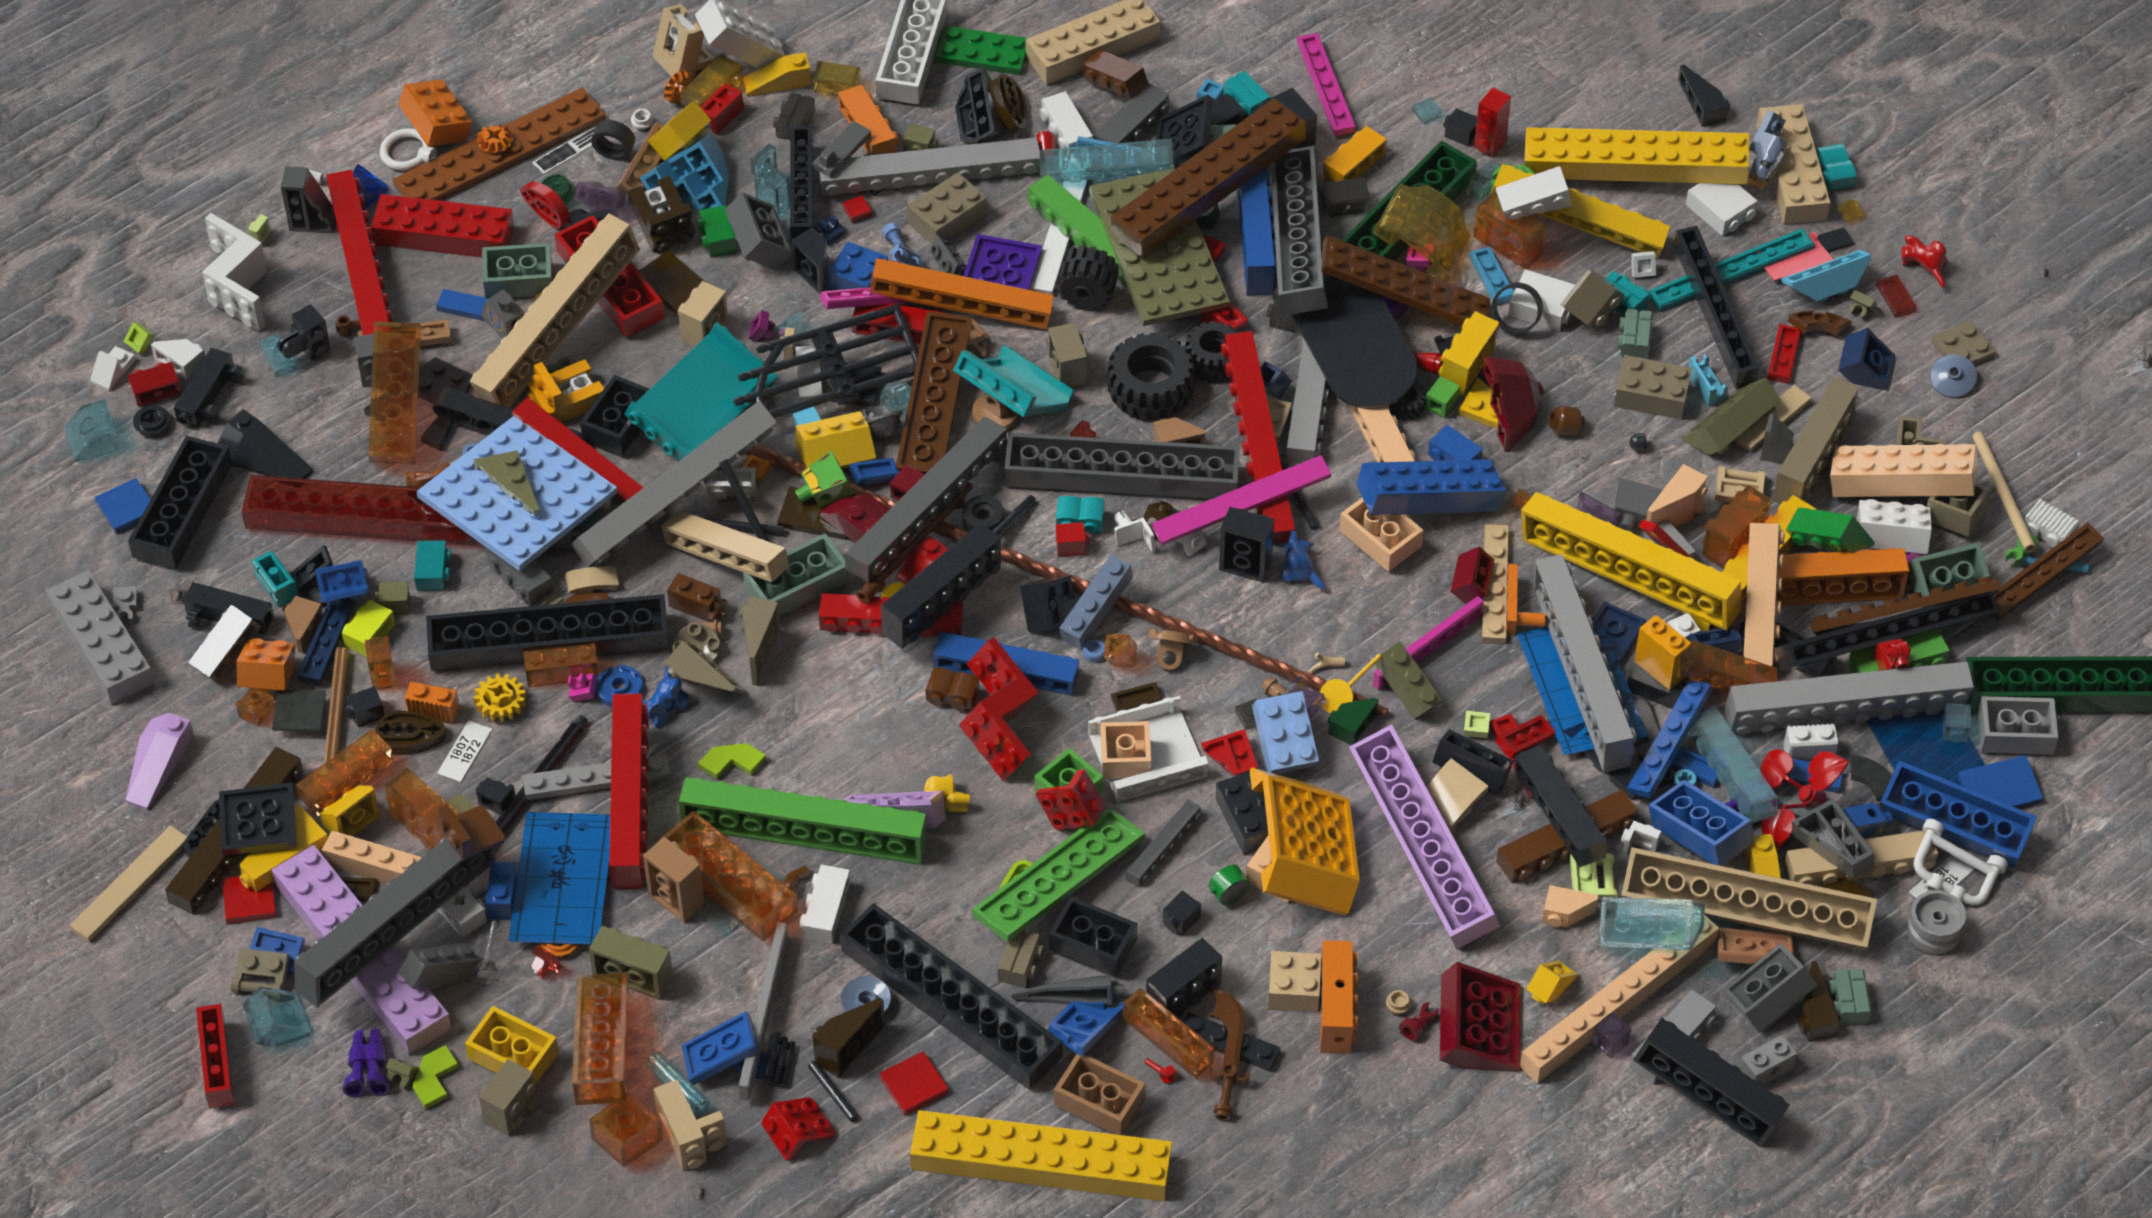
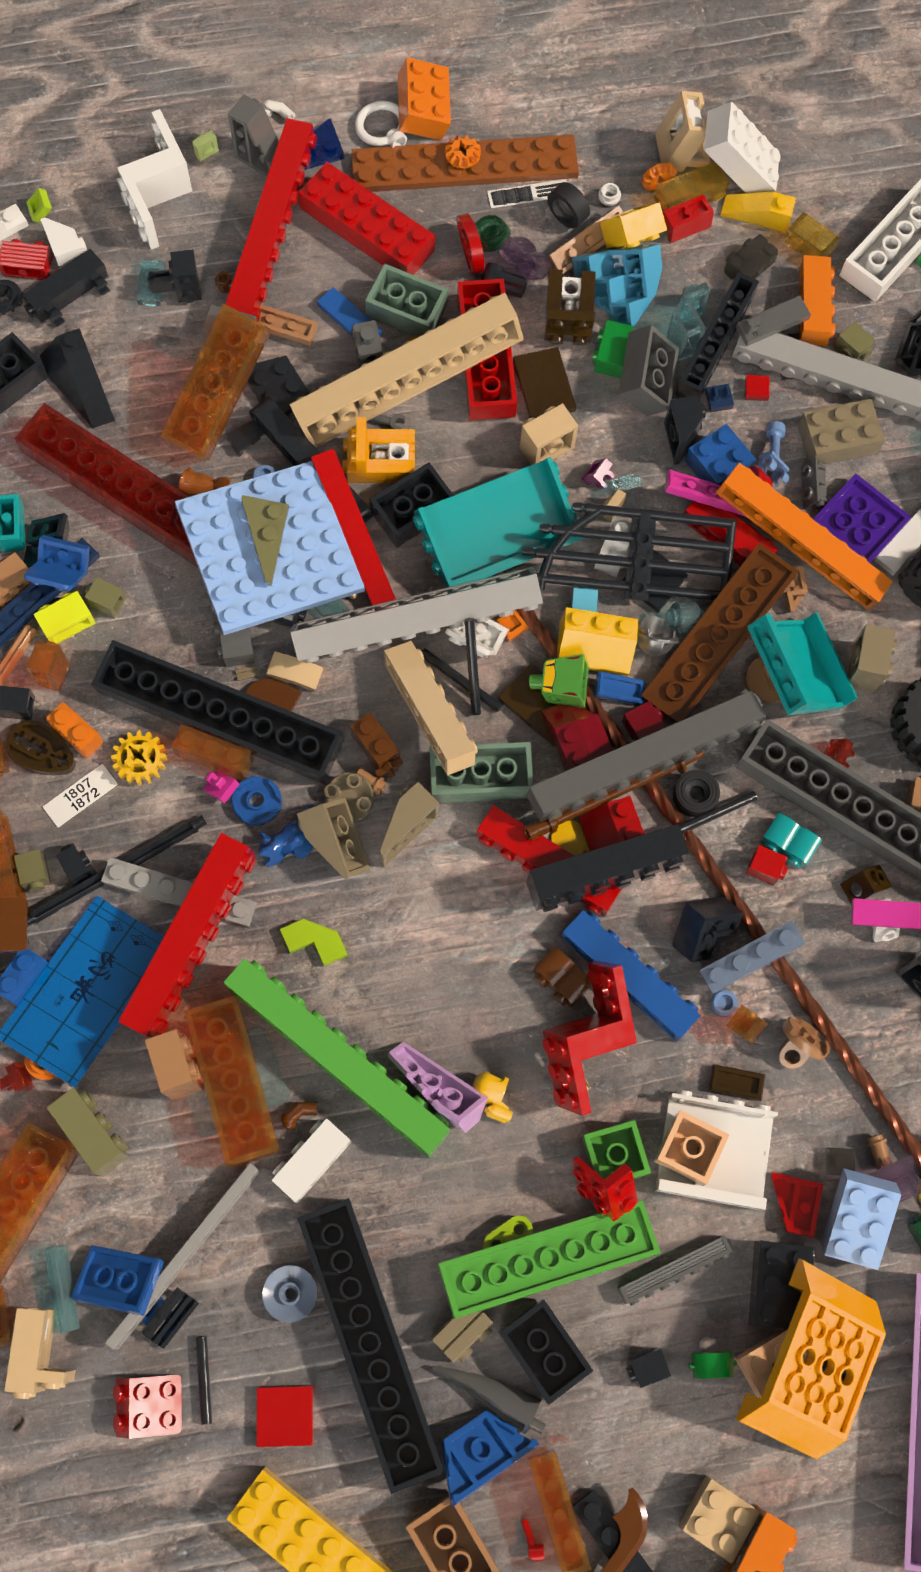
camera: 25 degrees right, 20 degrees up
teal brick [414,541,452,591] -> none
dark brown slope [812,998,885,1079] -> none
white bracket [1114,511,1155,551] -> none
black brick [1146,937,1223,1025] -> none

